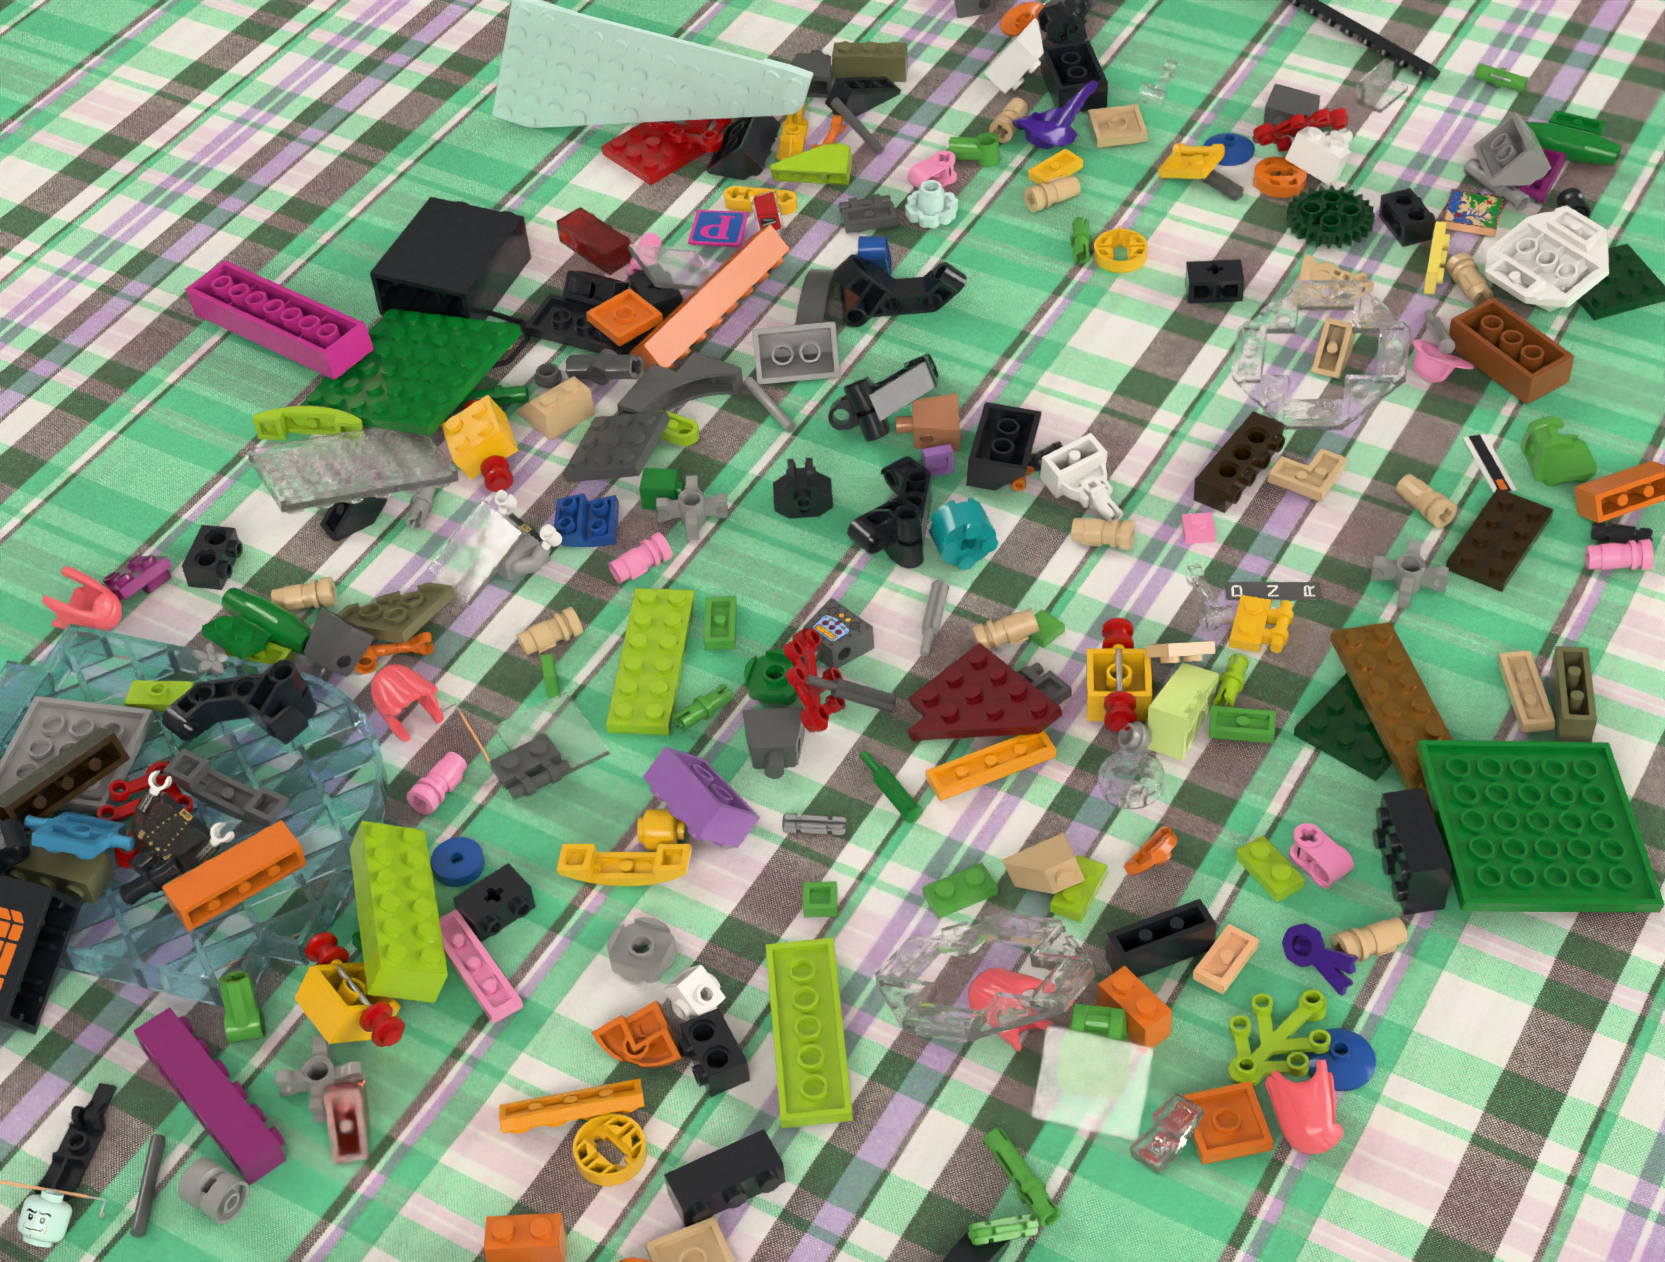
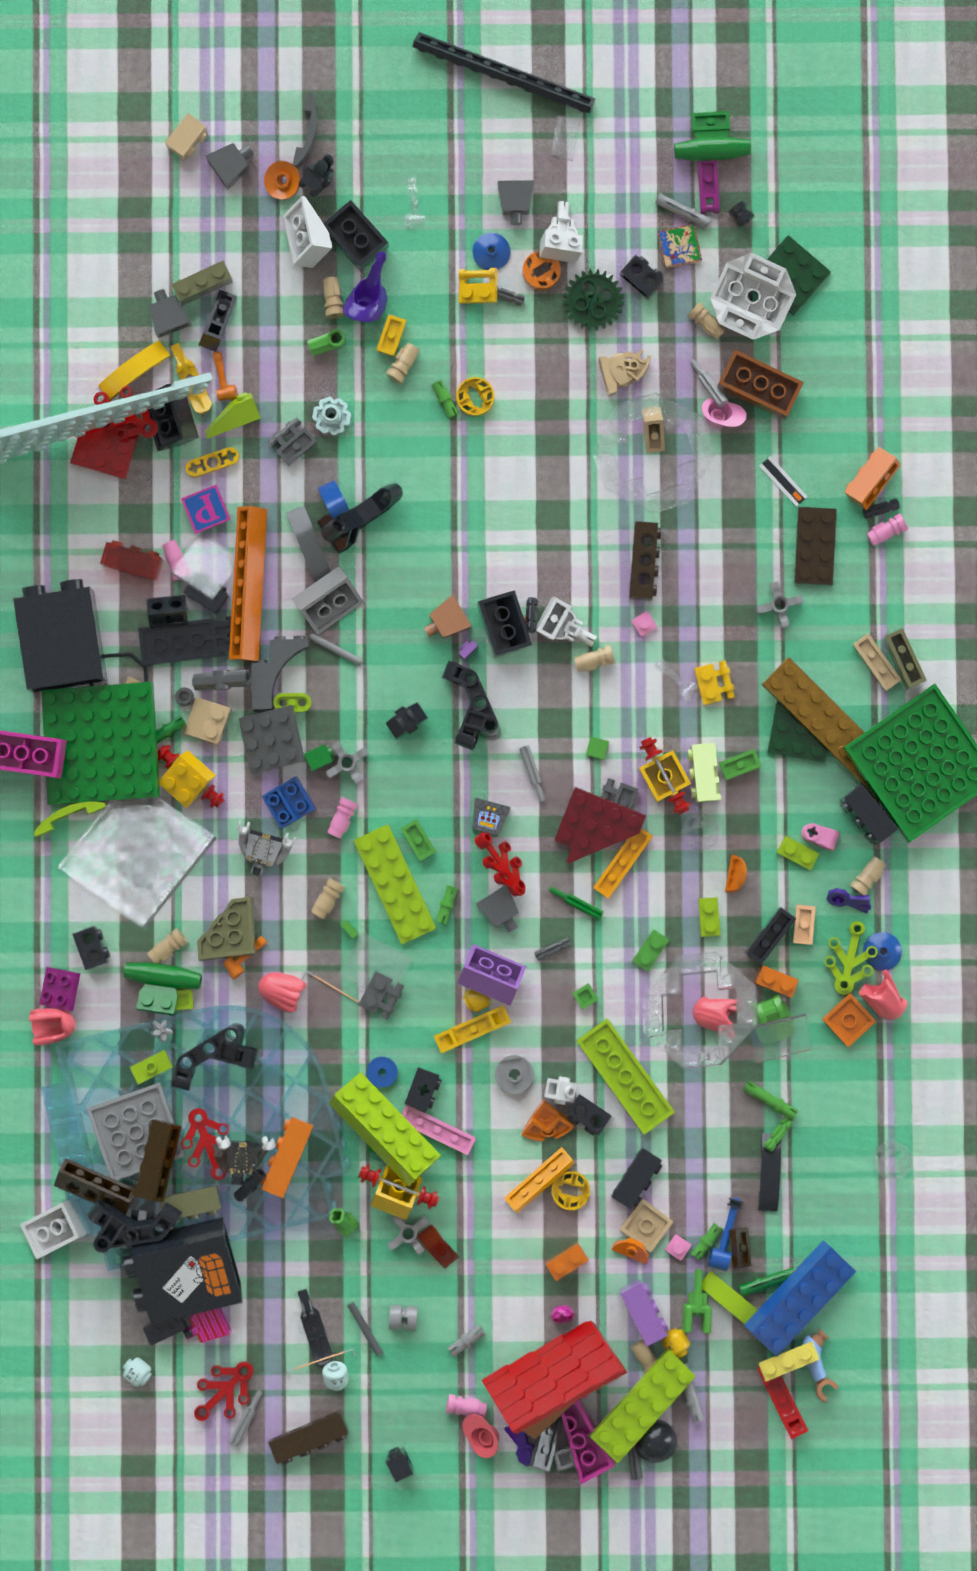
camera: 35 degrees left, 40 degrees up
dark azure plate [24,811,135,860] -> none
magenta brick [133,1007,286,1186] -> none
dark grey slope [163,748,290,826] -> none
dark grey torso [304,608,374,686] -> none
bright pink axle [406,752,467,815] -> none
clear piece [427,499,526,605] -> none
orange plate [586,288,663,346] -> none
green plate [744,649,805,705] -> none
slope [751,190,786,236] -> none
dark grey axle [805,674,896,712] -> none
black connector [828,353,939,442] -> none
dark grey bar [831,97,884,155] -> none
bright pink piece [907,151,957,189] -> none
teal brick [929,498,998,570] -> none
tan axle [971,608,1039,652] -> none
tan slope [1002,833,1085,894] -> none
tan plate [1088,104,1148,148] -> none
light grey plate [1118,721,1152,754] -> none
clear slope [1129,1093,1204,1174] -> none
tan plate [1146,641,1215,663] -> none
black brick [1185,259,1244,304] -> none
lime pin [1213,654,1249,707] -> none
dark grey sticker [1225,582,1322,600] -> none
red plant [1252,108,1349,152] -> none
tan plate [1267,448,1348,502] -> none
tan axle [1396,474,1457,528] -> none
light yellow plate [1424,221,1451,295] -> none
light grey slope [1473,112,1551,186] -> none
bright green pin [1474,63,1528,93] -> none
bright green piece [1520,416,1597,487] -> none

